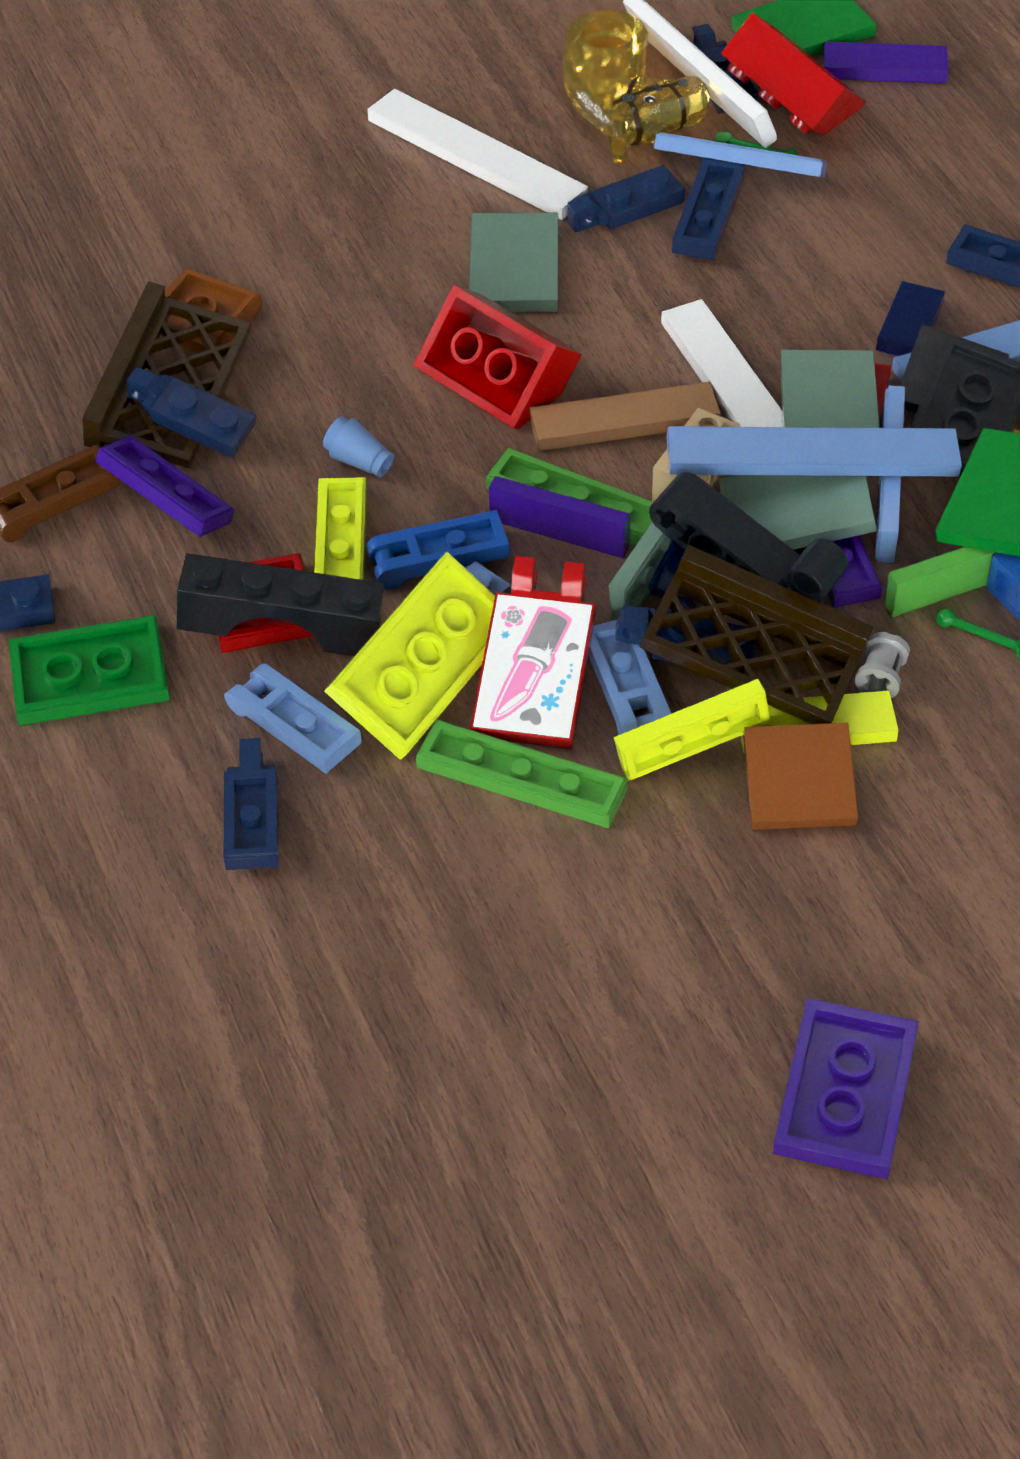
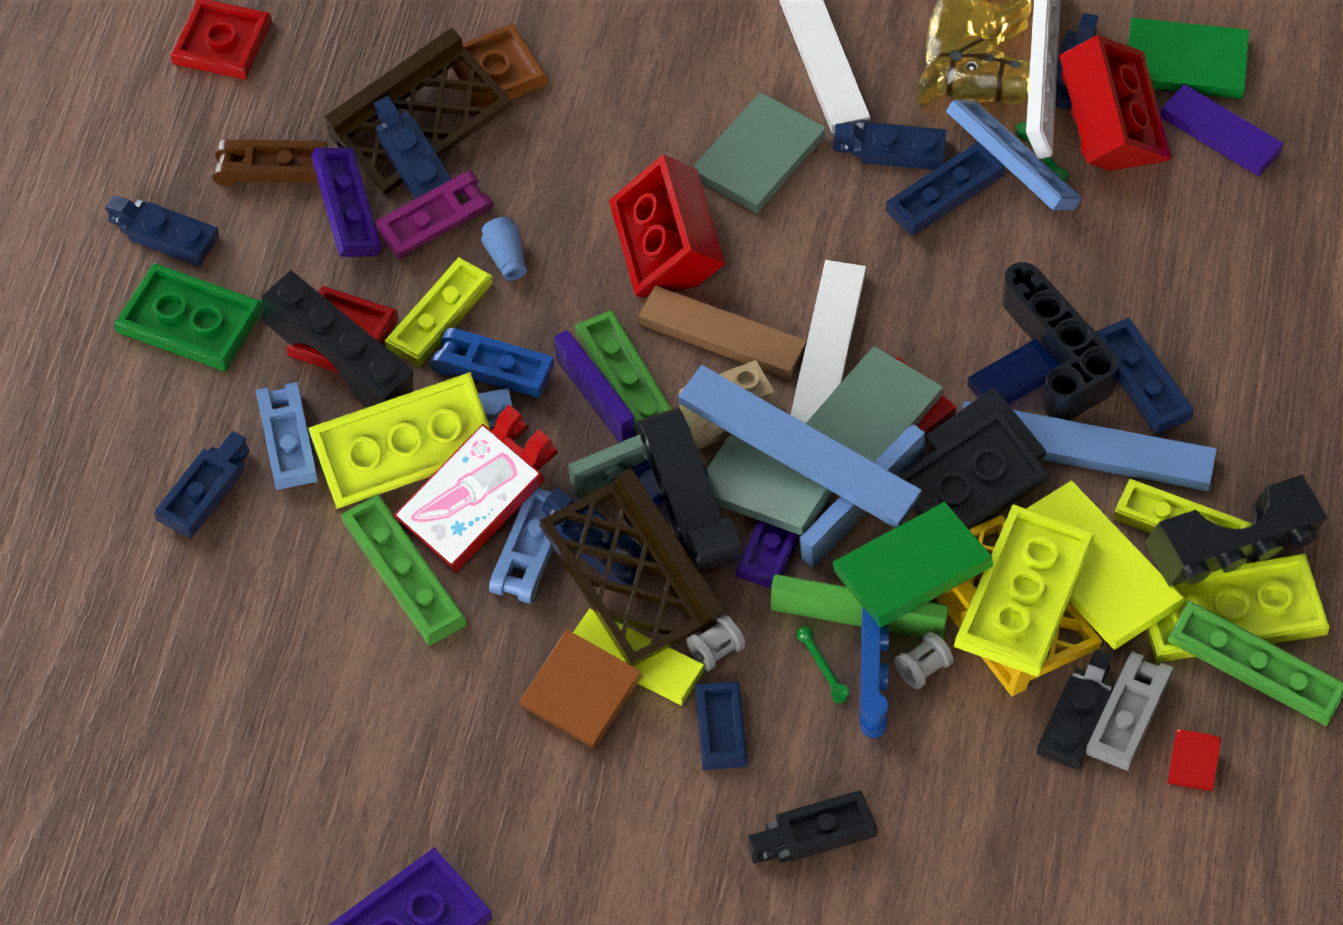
camera: 35 degrees right, 5 degrees up
neon yellow tile [614,679,771,781] -> none
none -> magenta plate [376,170,494,259]
none -> dark blue tile [695,681,747,770]
none -> black beam [1002,262,1118,420]

